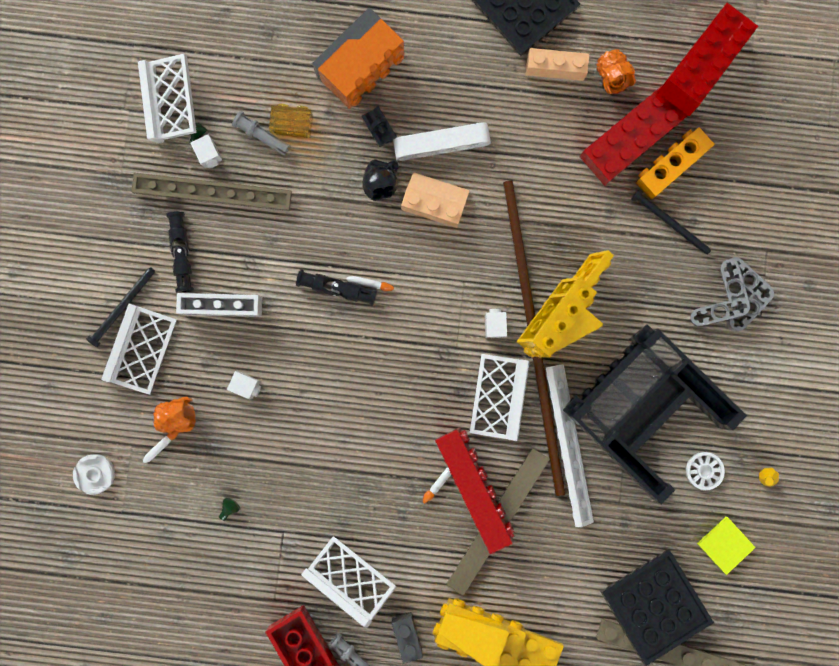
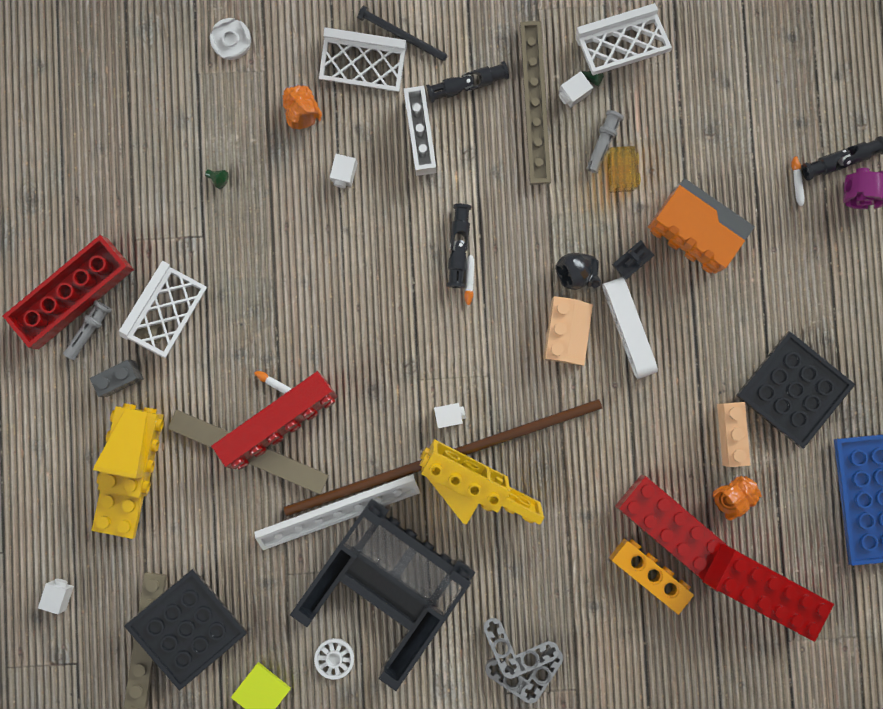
camera: 85 degrees right, 0 degrees up
white piece [143,431,179,463] -> none
white fence [470,354,530,441] -> none
black bar [631,188,711,255] -> none

